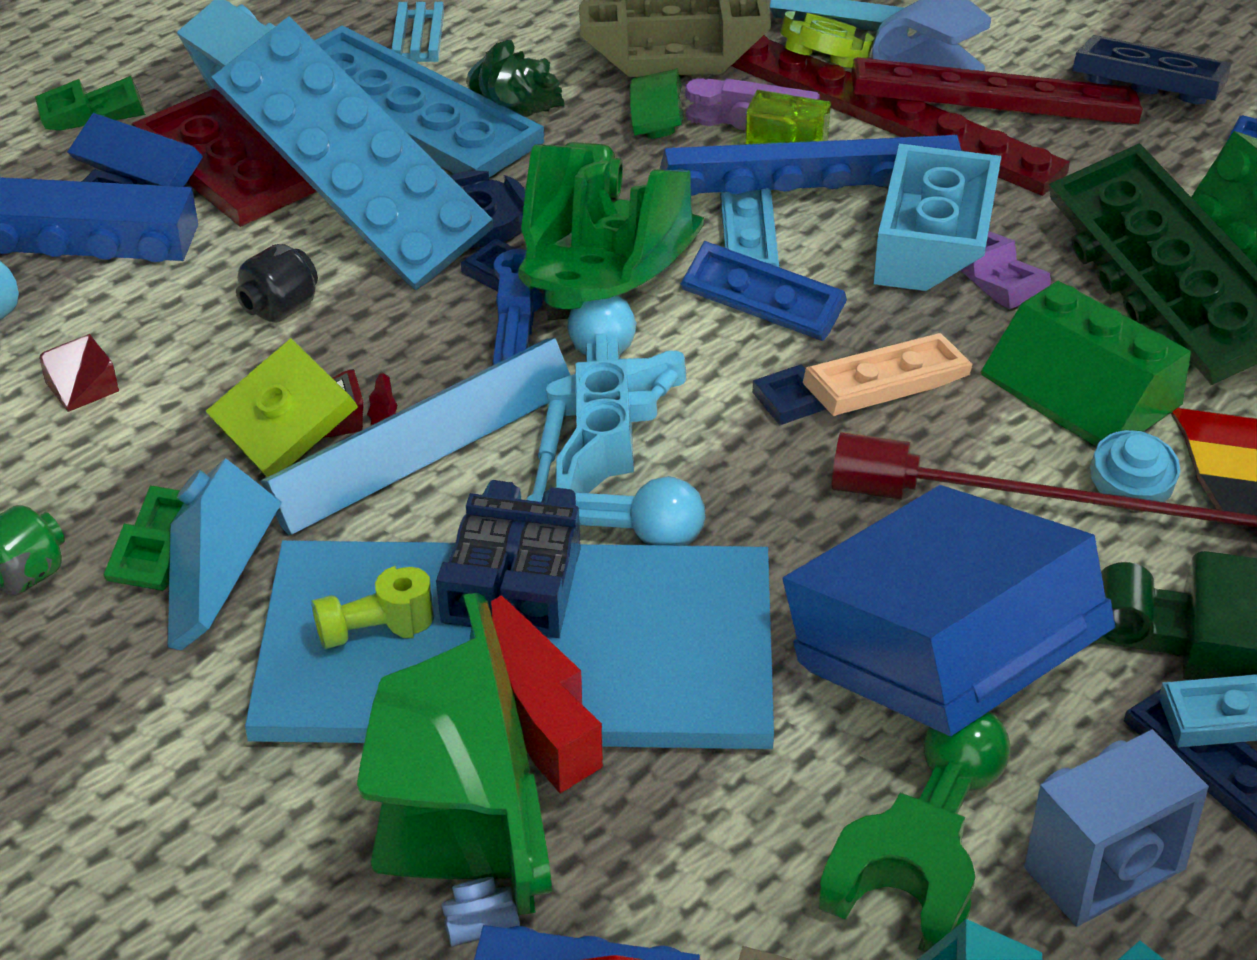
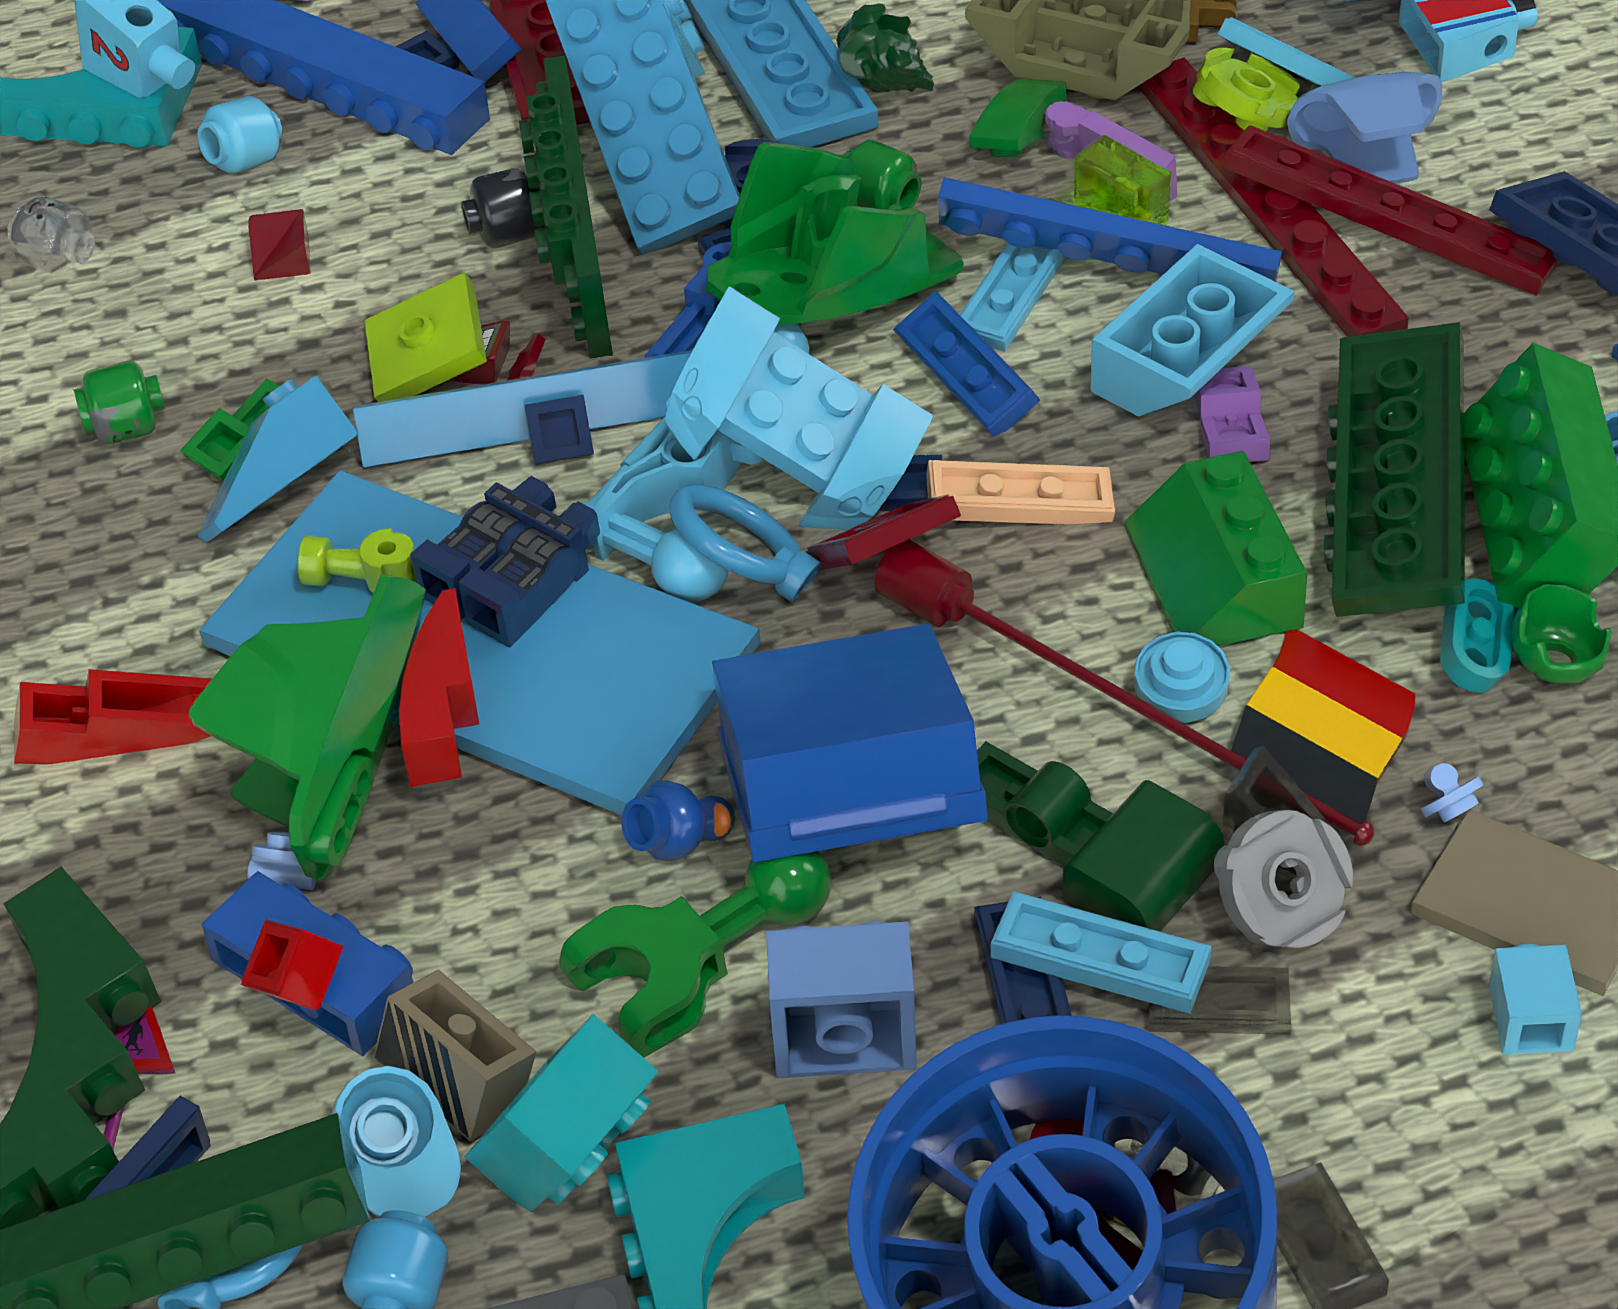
camera: 30 degrees right, 5 degrees up
none -> red slope [14,669,213,764]
none -> dark green plate [519,55,613,359]
none -> dark blue tile [524,395,594,465]
none -> blue animal [621,780,736,861]
none -> medium azure piece [665,287,933,530]
none -> dark azure piece [669,485,821,604]
none -> dark red tile [805,494,961,571]

